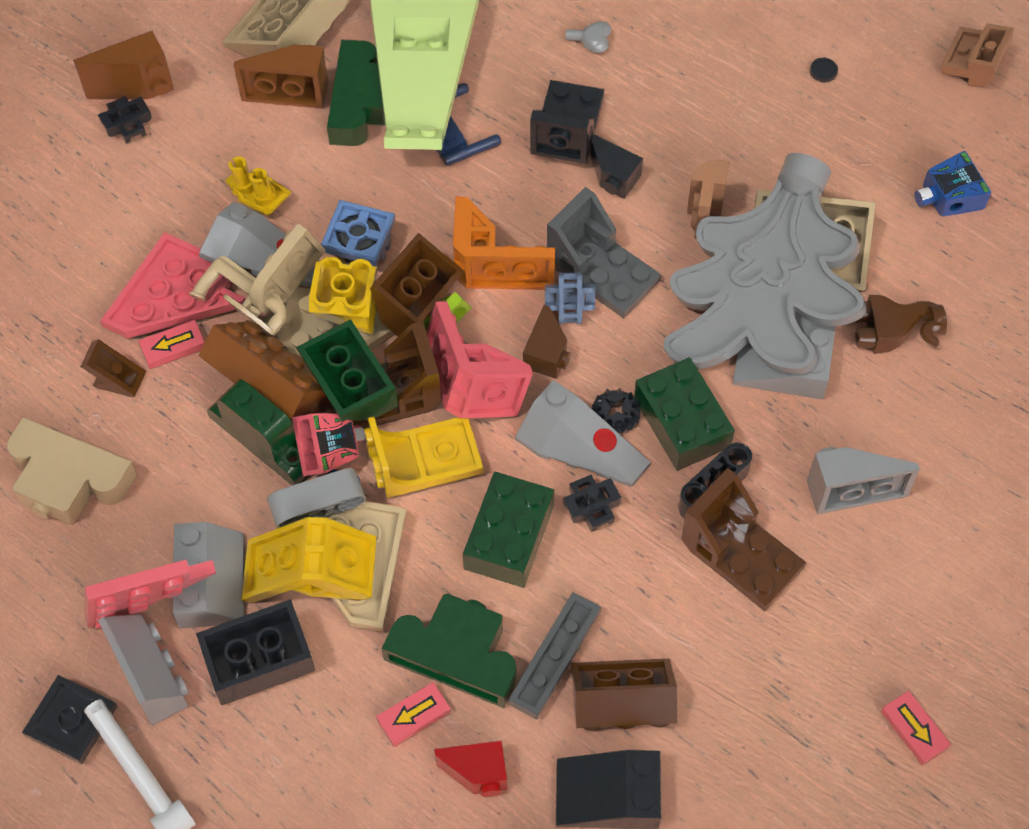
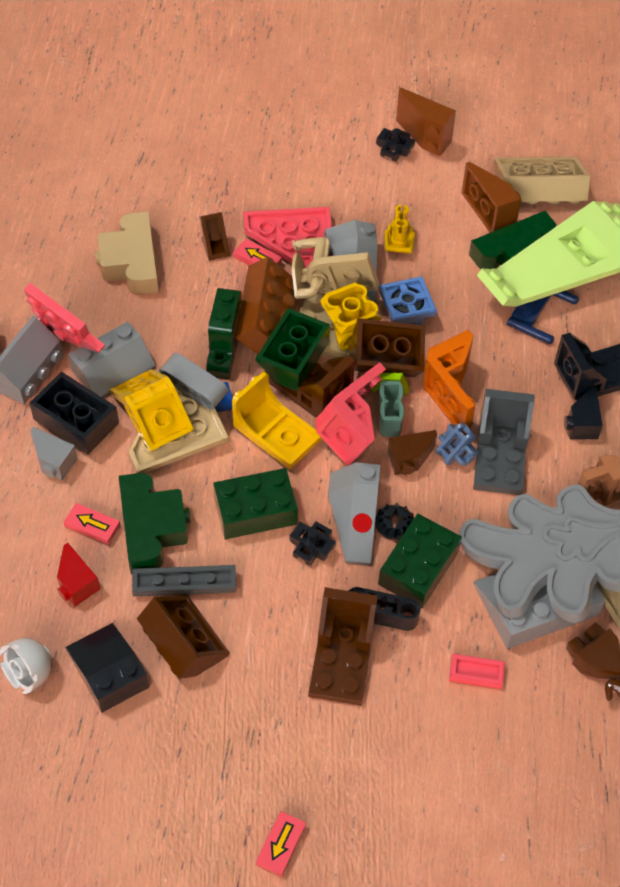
camera: 55 degrees right, 5 degrees down
coral torso [292,413,365,476] -> none
light grey slope [807,447,919,514] -> none
none -> light grey slope [31,427,78,480]
none -> sand green brick [378,381,404,437]
none -> coral tile [449,653,505,690]

